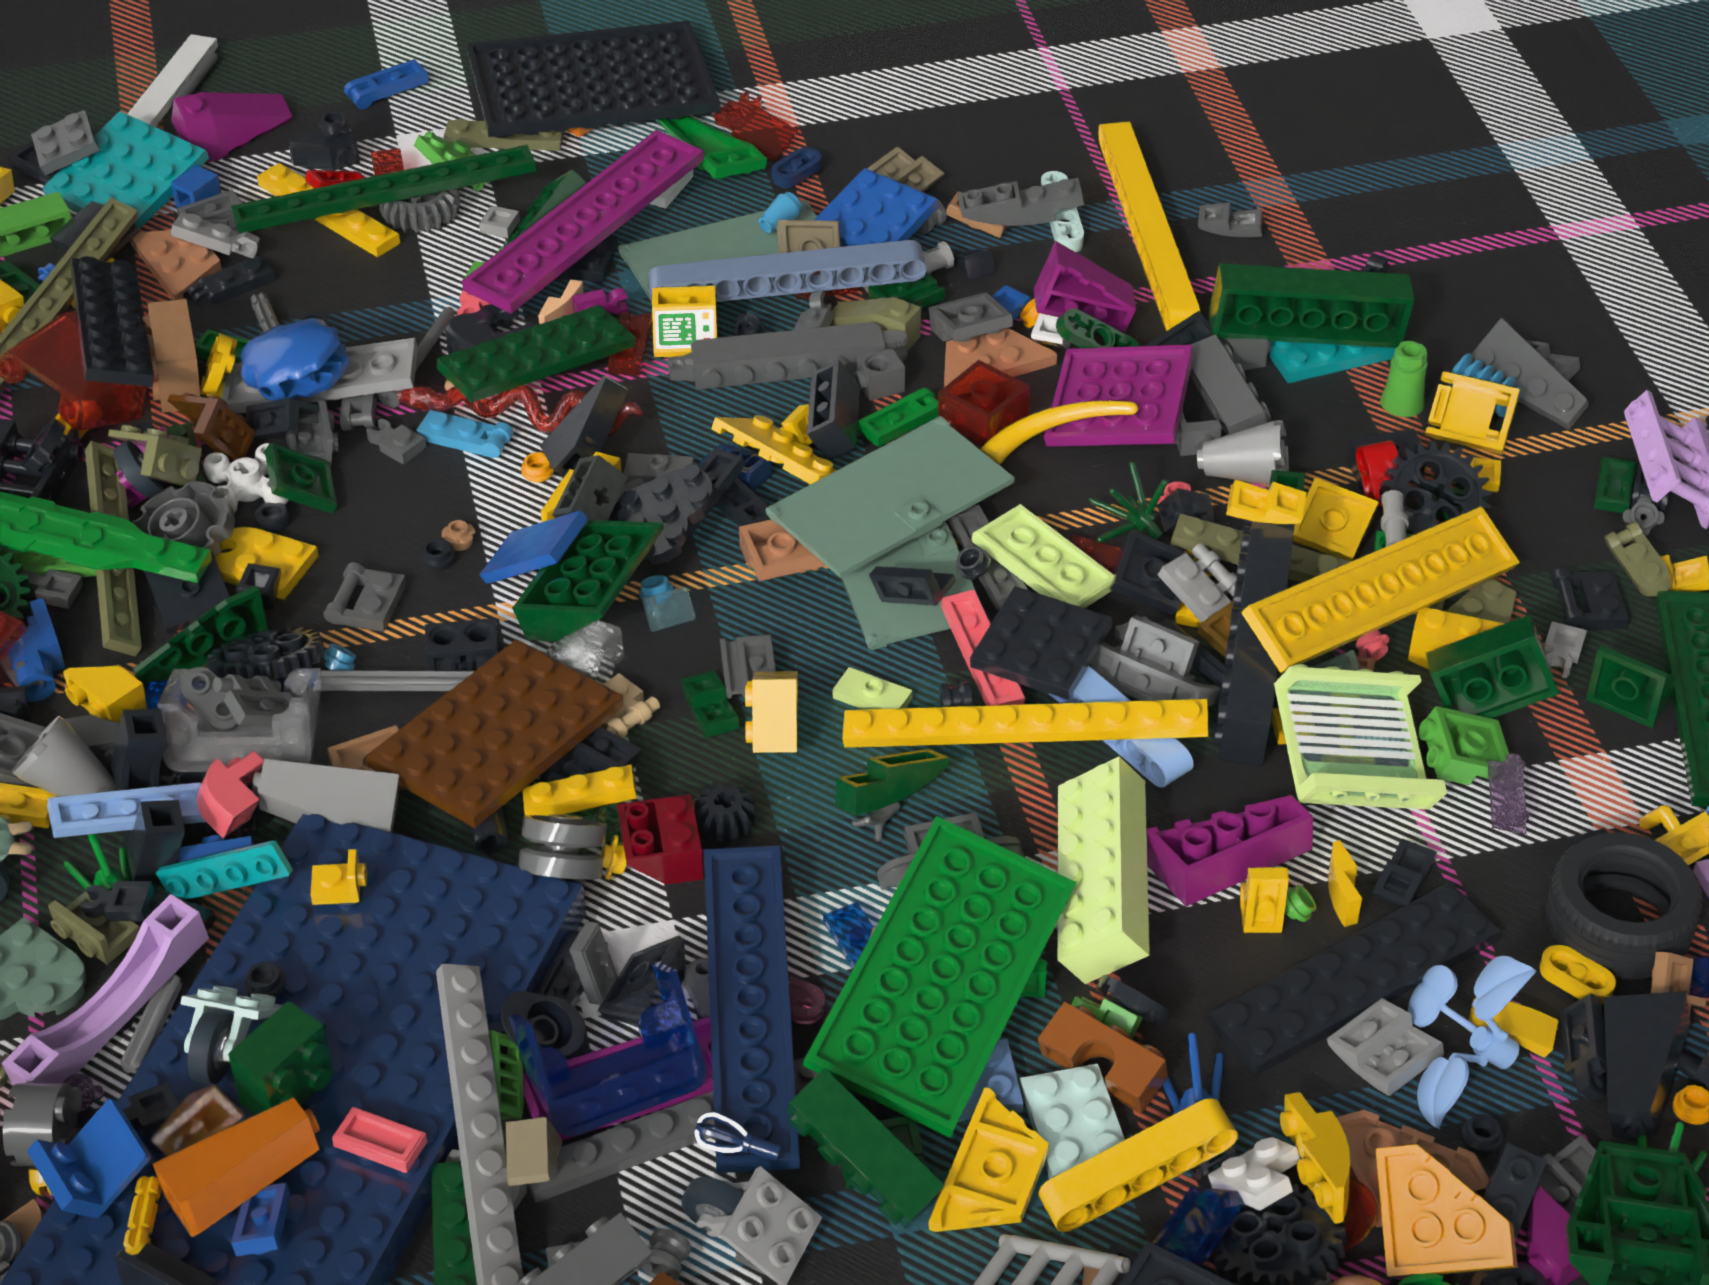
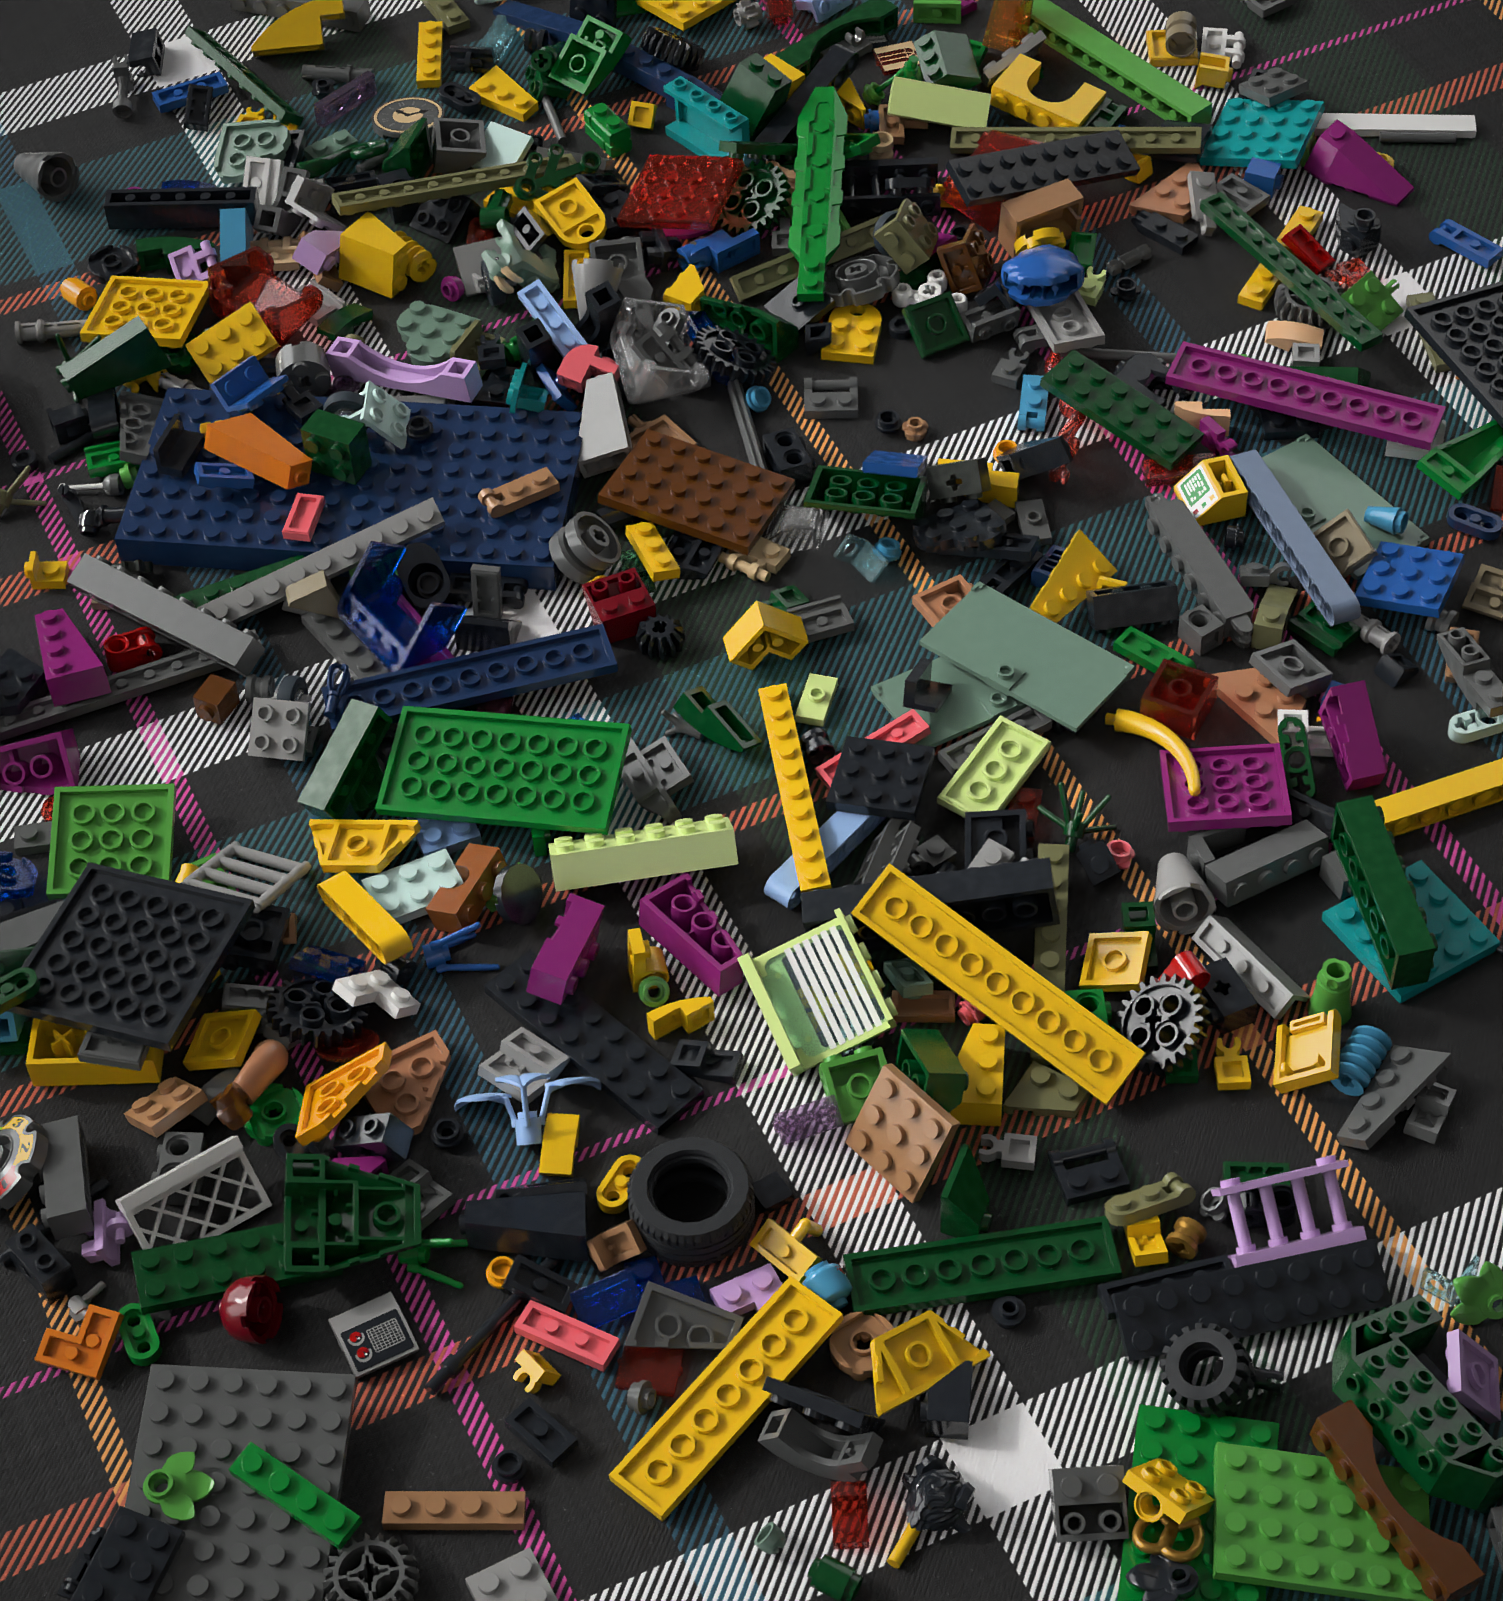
camera: 80 degrees right, 5 degrees up
clear orange slope [151,1084,244,1156] -> none
yellow bracket [310,849,367,905] -> none
black plate [957,546,991,580] -> none
yellow slope [1226,480,1306,524] -> none
yellow slope [1280,1092,1350,1224] -> none
light grey pin [1381,490,1409,547] -> none
none -> medium nougat plate [478,467,560,518]
none -> magenta wedge [526,893,604,1005]
none -> medium nougat plate [845,1063,960,1203]
none -> pearl gold wheel [1165,1217,1207,1259]
none -> light grey panel [1191,914,1310,1020]
none -> light nougat slope [1265,321,1324,352]

